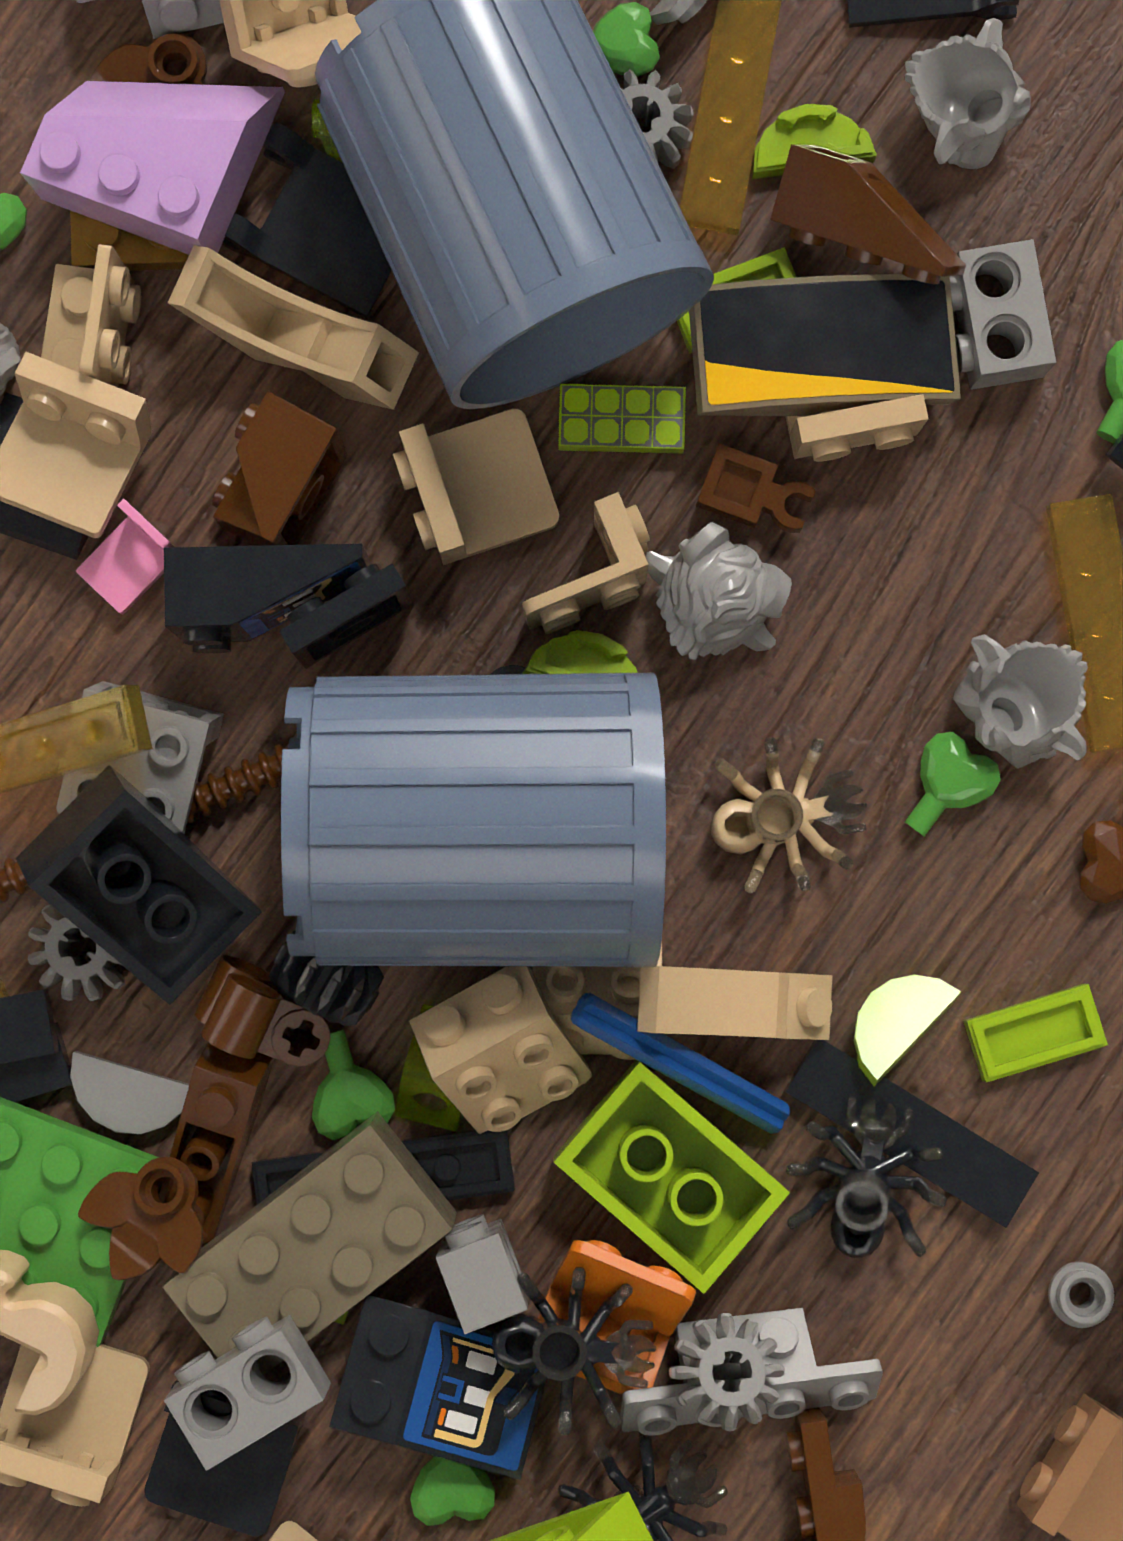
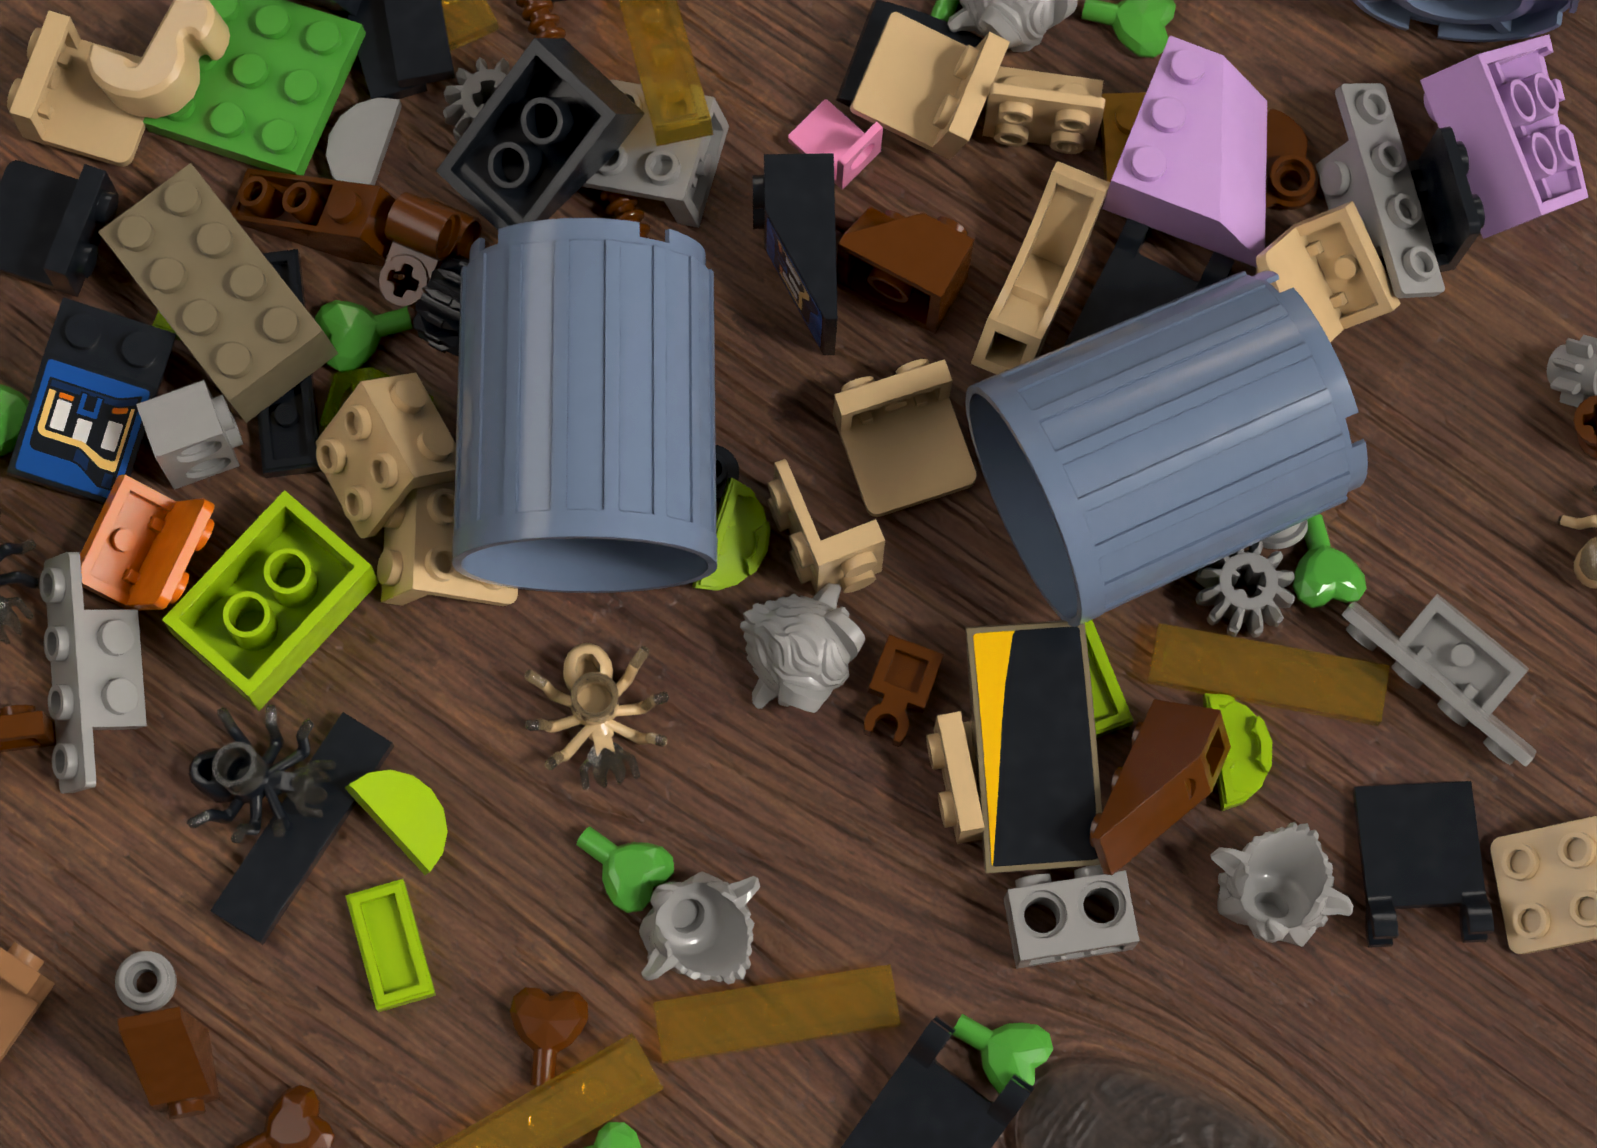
camera: 90 degrees right, 10 degrees down
reddish brown plate [78,1157,203,1281] -> none
light grey brick [164,1315,331,1471] -> none
black plate [279,563,414,669] -> none
animal [492,1267,656,1436] -> none
lime tile [558,384,686,454] -> none
blue axle [571,993,790,1134] -> none
tan slope [637,966,832,1040] -> none
light grey gear [669,1313,785,1431] -> none

